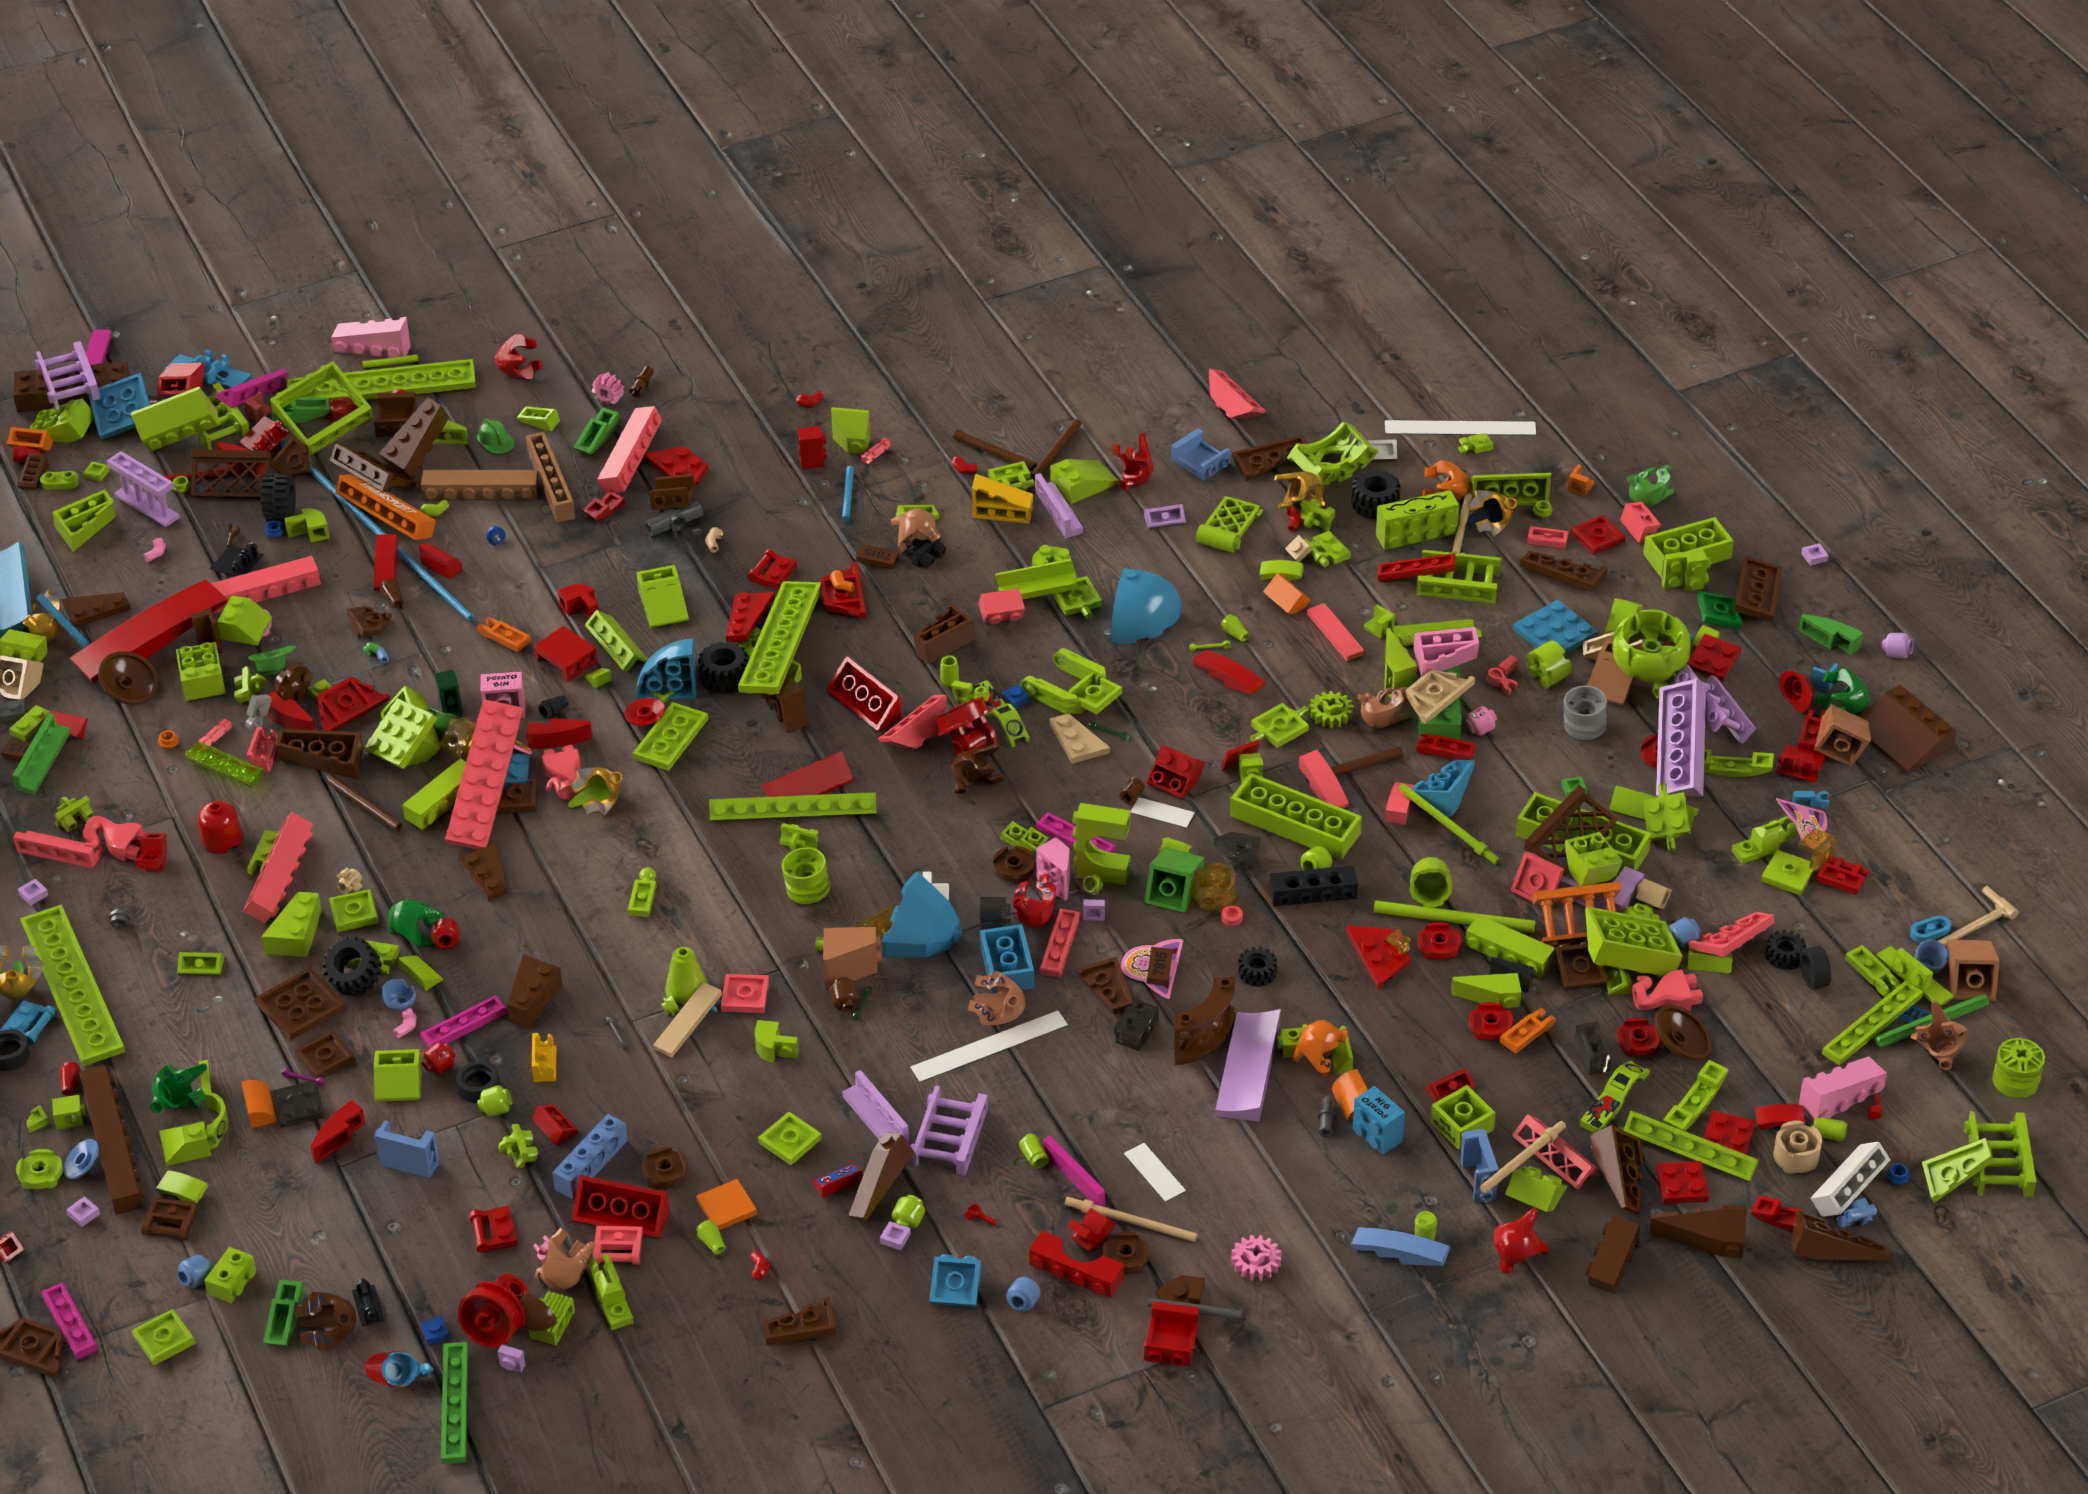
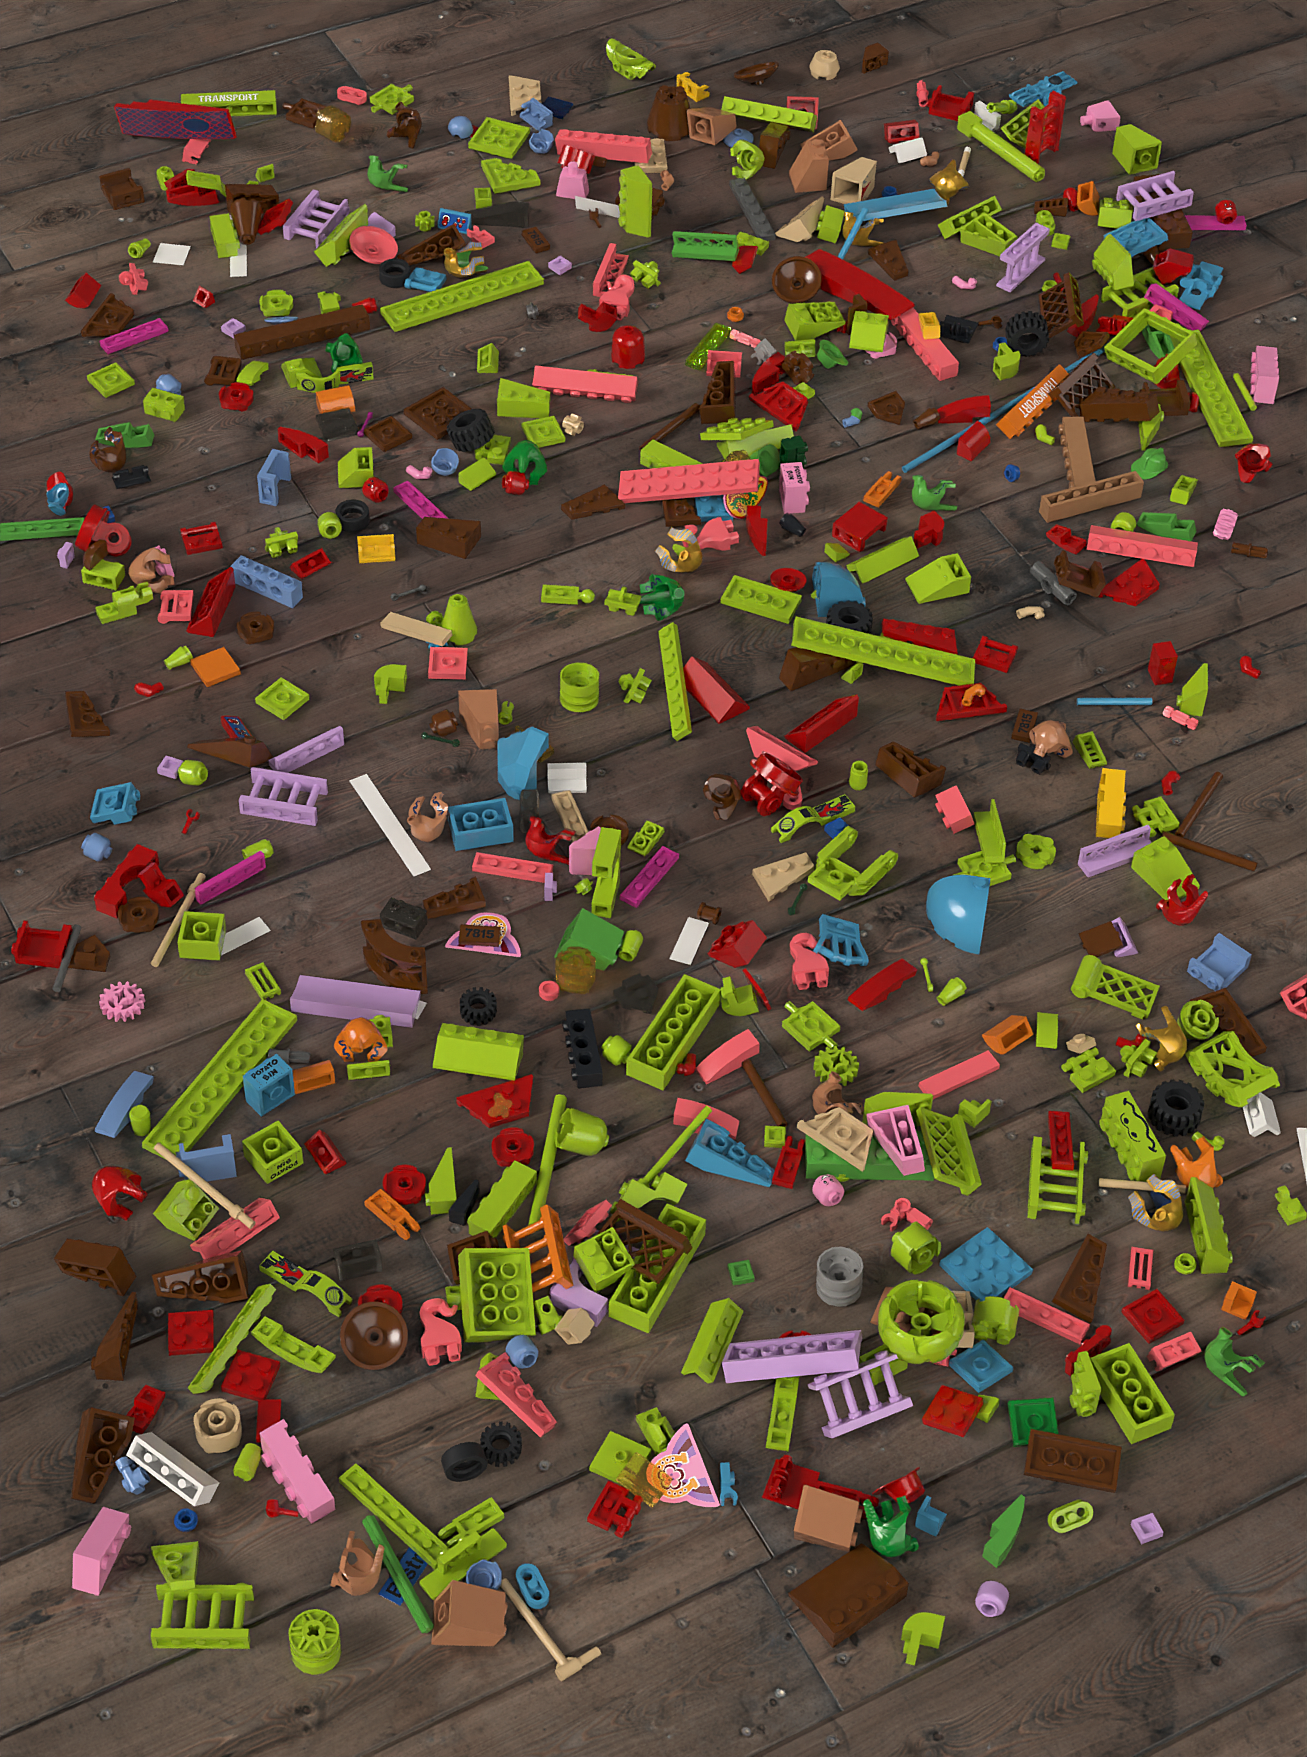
camera: 85 degrees right, 5 degrees up
lime plate [951,680,990,703] -> none
lime plate [1643,783,1691,852] -> none
none -> bright pink wedge [72,1507,131,1596]
none -> lime plate [142,999,297,1159]
none -> lime brick [177,911,226,960]
none -> red plate [219,382,254,411]
none -> lime tile [245,962,281,1000]
none -> lime slope [433,1023,524,1081]
none -> tan tile [552,790,589,844]
none -> lime hips [605,586,641,616]
none -> lime arch [609,1172,687,1222]
none -> green piece [639,574,685,621]
none -> lime tile [764,1126,786,1148]
none -> coral hips [790,933,829,990]
none -> dark azure plate [813,914,869,966]
none -> lime brick [901,1612,945,1665]
none -> bright green piece [912,475,958,511]
none -> yellow slope [918,312,940,339]
none -> lime brick [938,196,1002,239]
none -> coral tile [1004,1287,1090,1345]
none -> lime plate [1048,1500,1093,1533]
none -> red hinge [1065,1325,1112,1377]
none -> reddish brown piece [1078,921,1124,957]
none -> lime head [1111,512,1136,532]
none -> lime cone [1177,1000,1219,1040]
none -> lime arm [1192,1131,1225,1151]
none -> red head [1215,200,1237,225]
none -> red hand [1237,1310,1266,1335]

